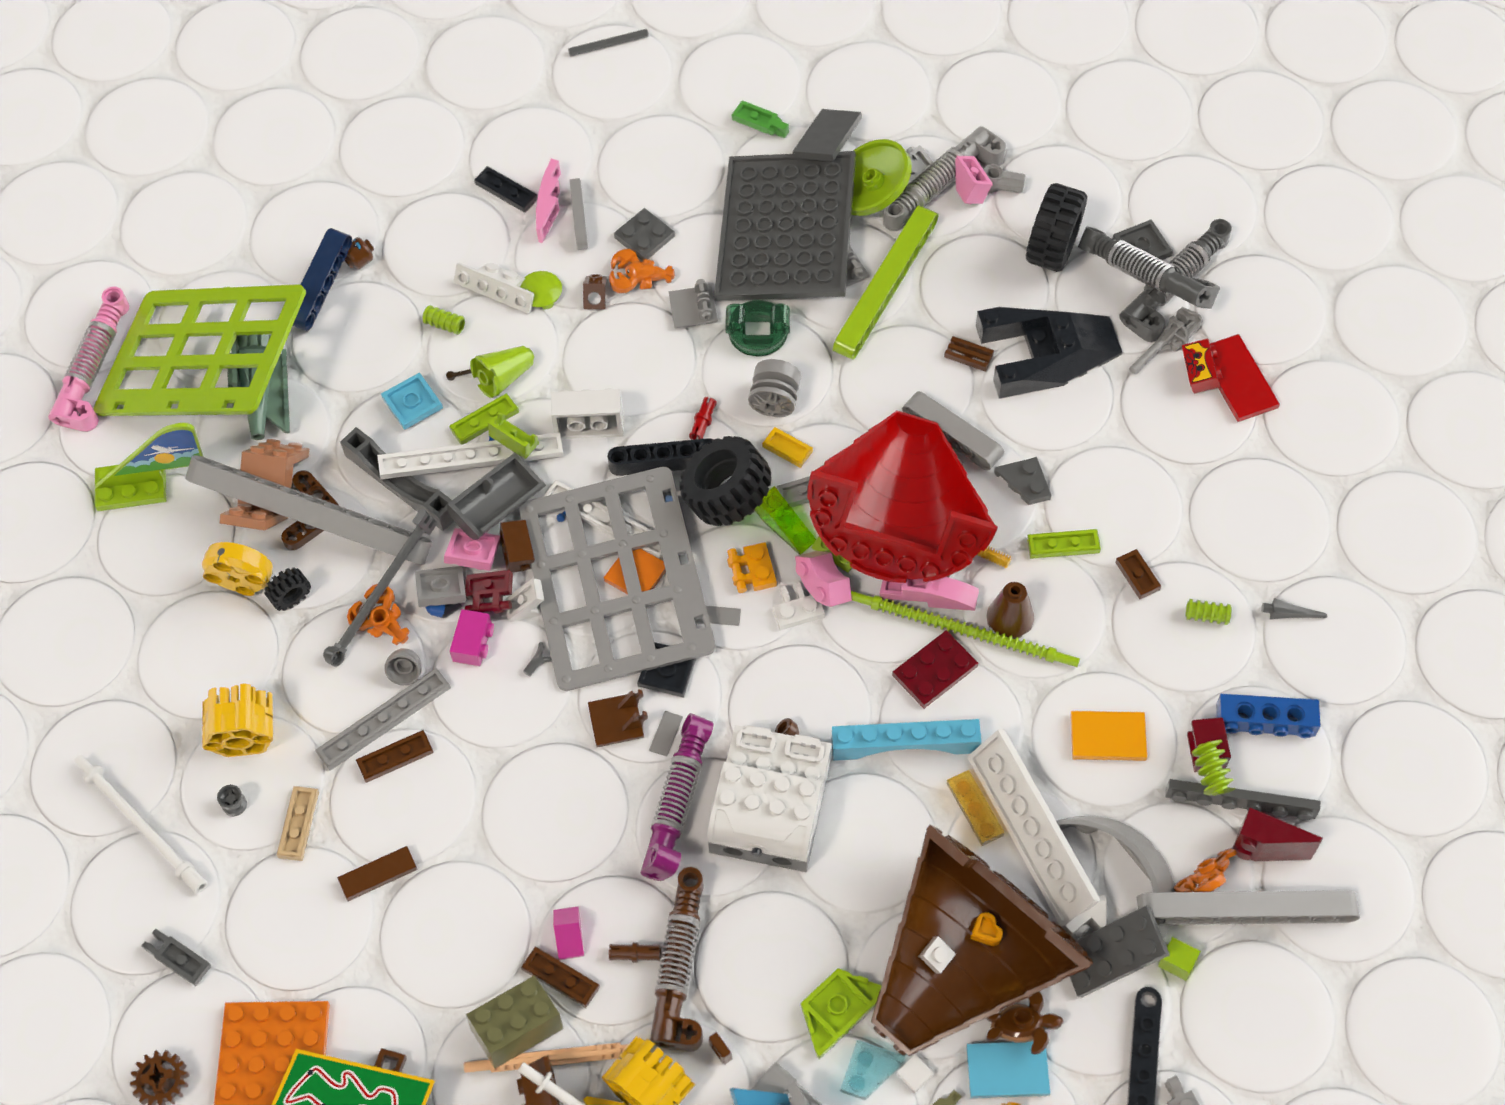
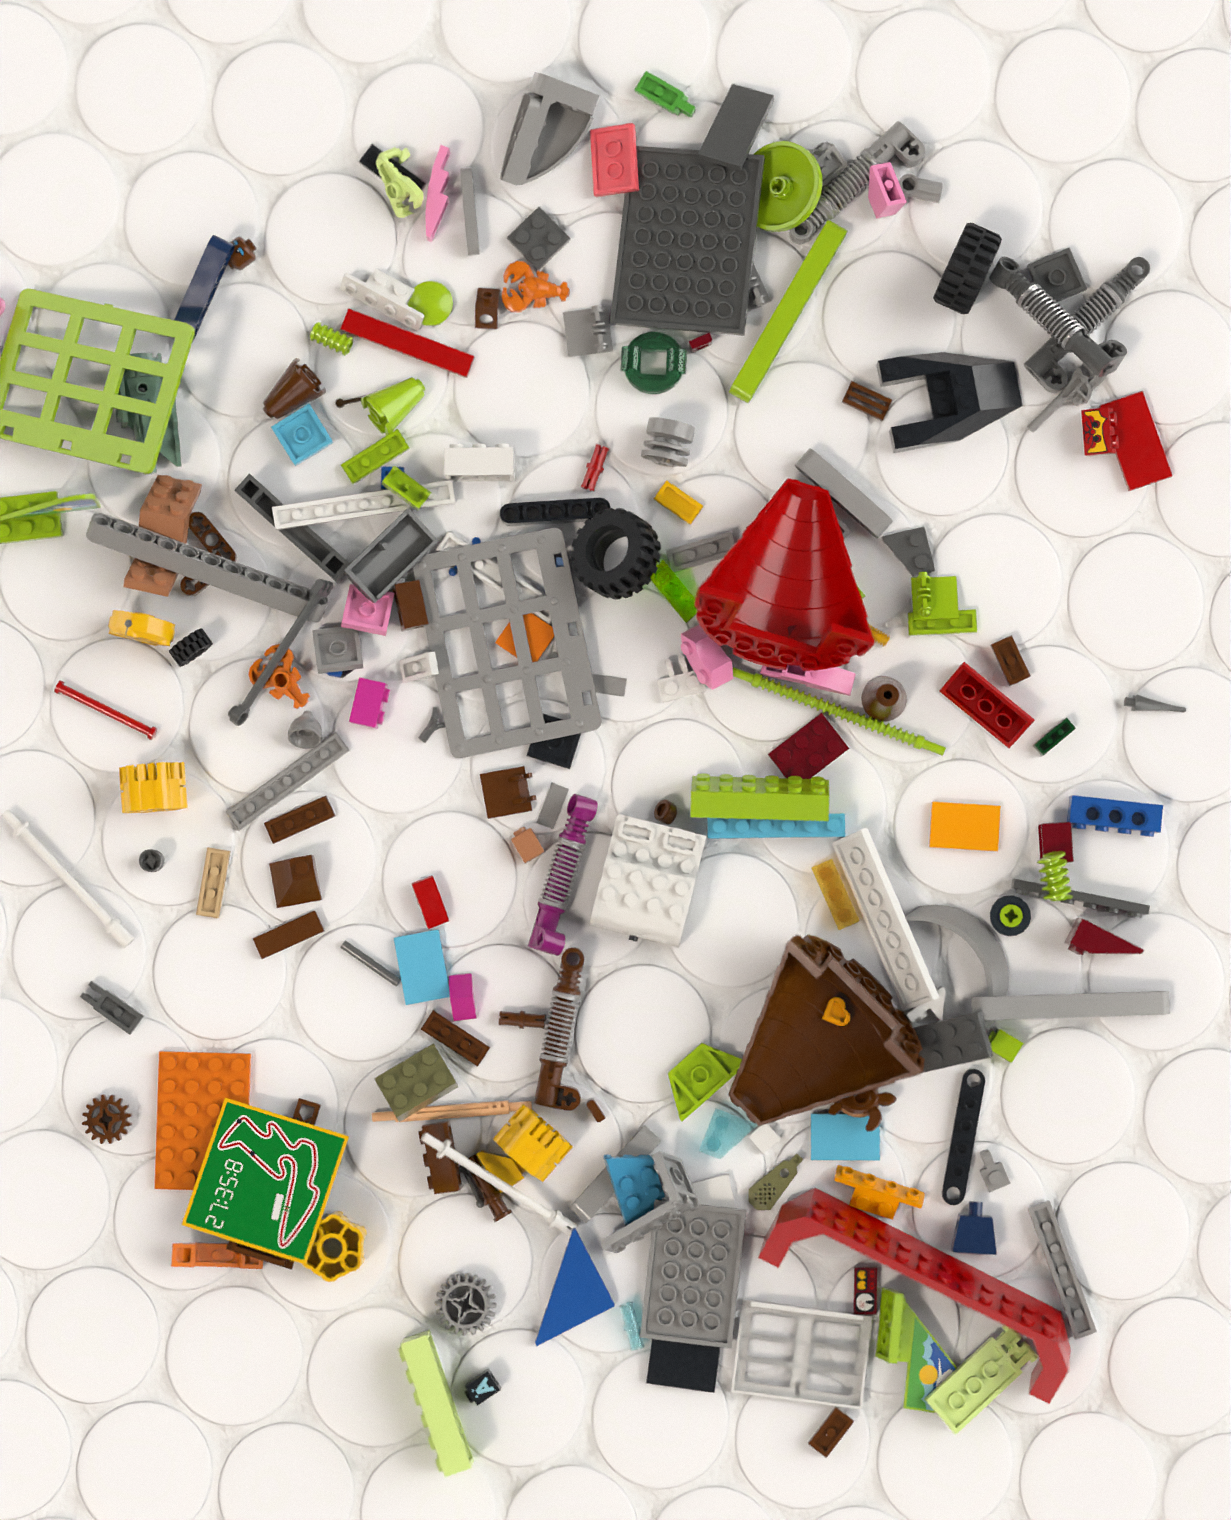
camera: 10 degrees right, 25 degrees up
dark red plate [464,570,513,614] -> none
light orange plate [727,542,777,593] -> none
white plate [919,936,956,974] -> none
orange animal [1174,849,1237,892] -> none
lime piece [1185,599,1232,625] -> none
none -> red bar [54,680,158,740]
none -> reddish brown cone [263,358,326,419]
none -> reddish brown slope [269,855,322,908]
none -> red tile [340,308,475,378]
none -> dark grey bar [340,940,401,986]
none -> yellowish green animal [376,147,423,218]
none -> medium azure tile [394,929,450,1005]
none -> red slope [411,876,449,929]
none -> light grey panel [500,72,599,185]
none -> nougat brick [511,827,545,863]
none -> coral tile [590,123,639,197]
none -> dark red tile [688,333,713,353]
none -> lime brick [690,773,829,821]
none -> lime hinge [911,572,959,620]
none -> red slope [939,662,1035,749]
none -> black wheel [990,895,1031,936]
none -> dark green piece [1033,718,1076,756]

